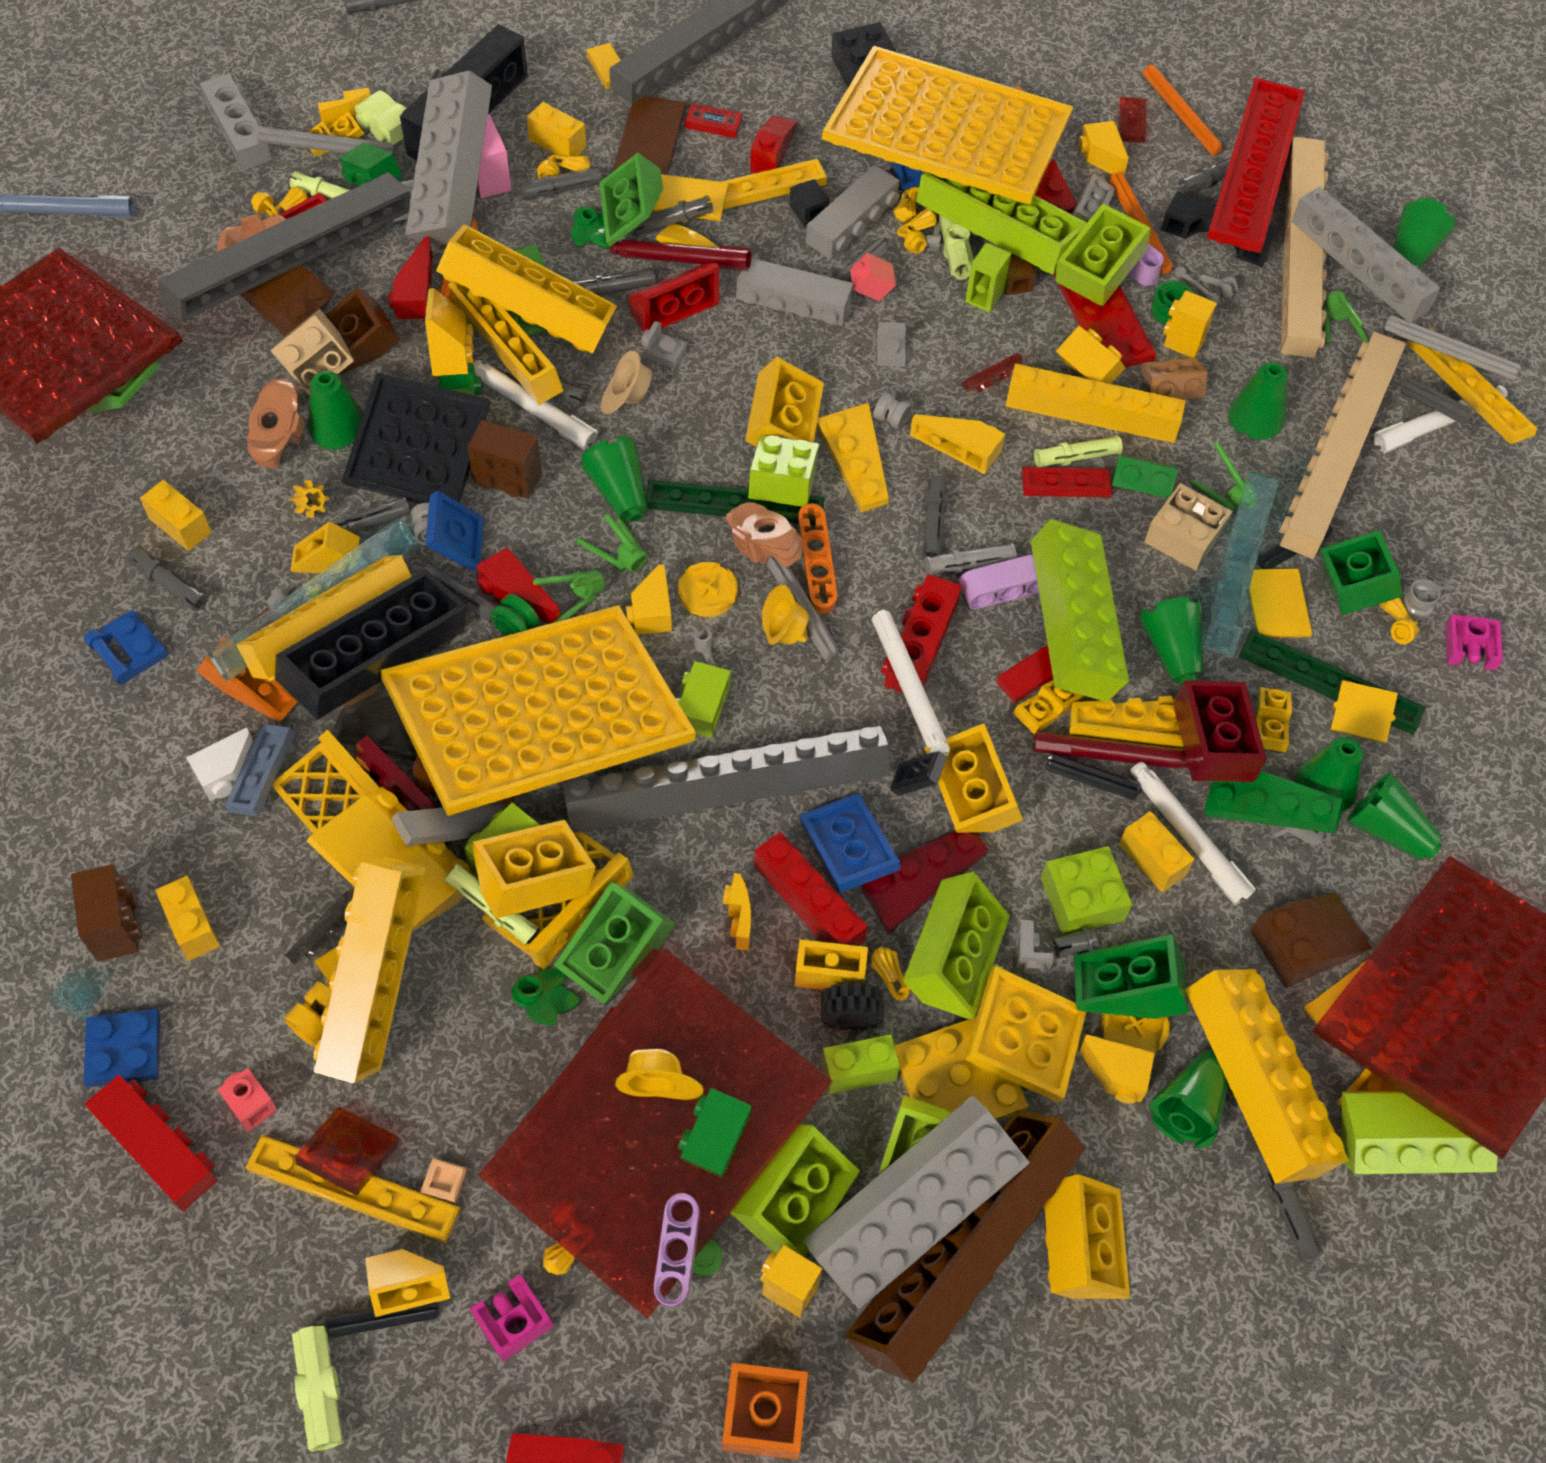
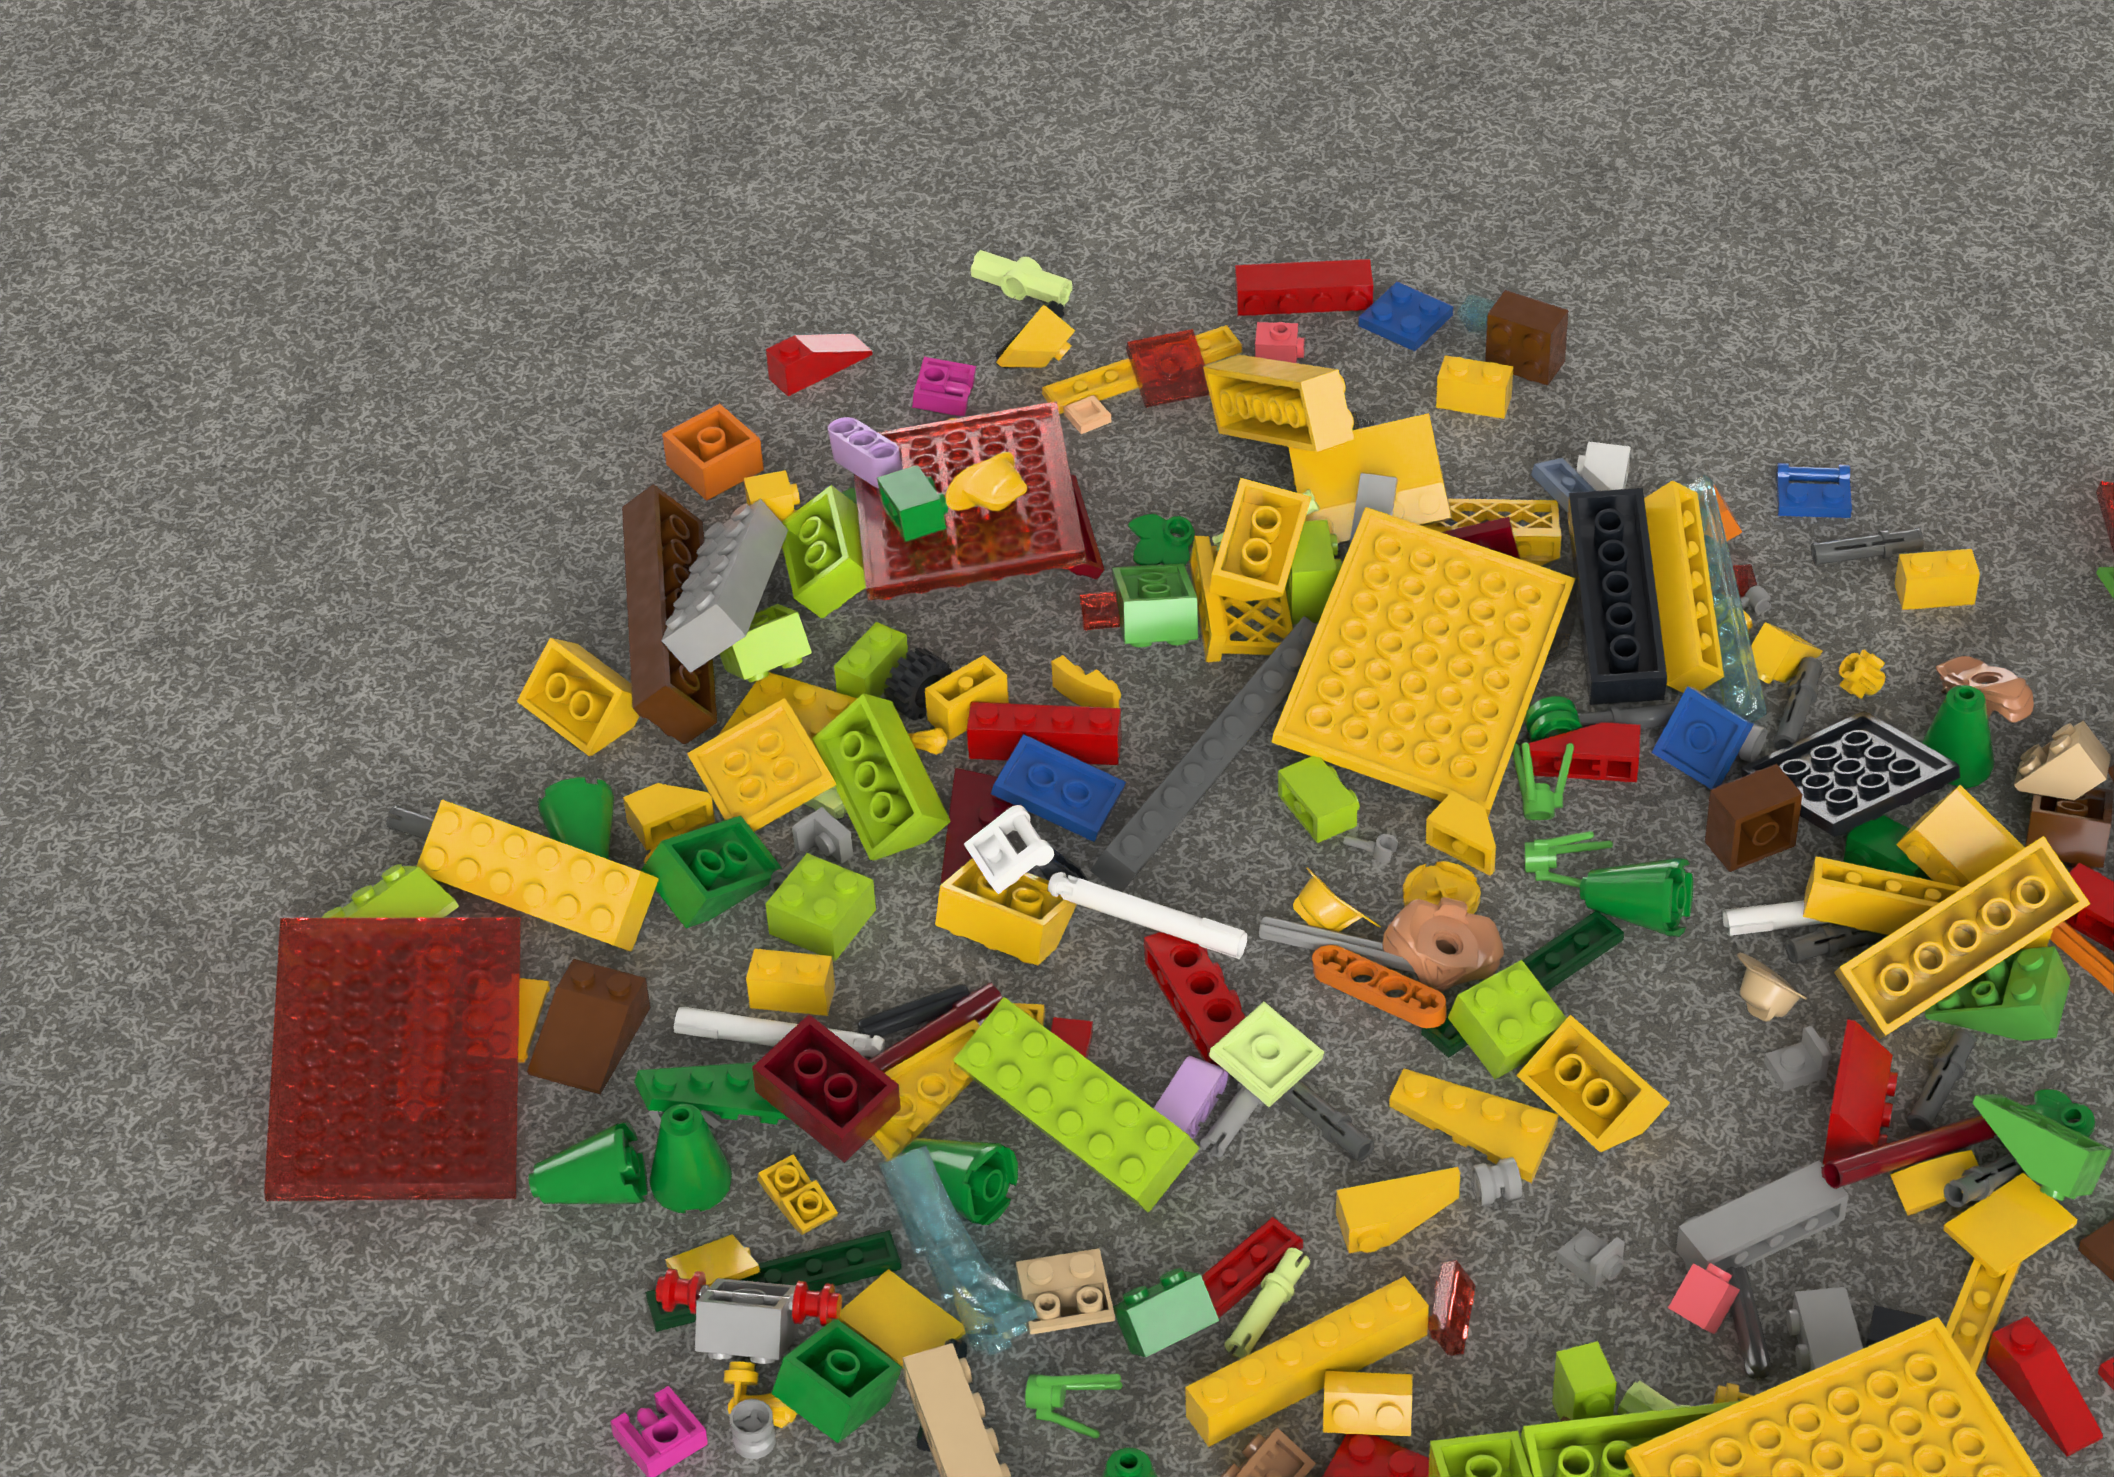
camera: 140 degrees right, 15 degrees down
none -> light grey brick [656,1268,842,1364]
none -> white plate [964,805,1054,894]
none -> yellowish green tile [1209,1002,1324,1107]

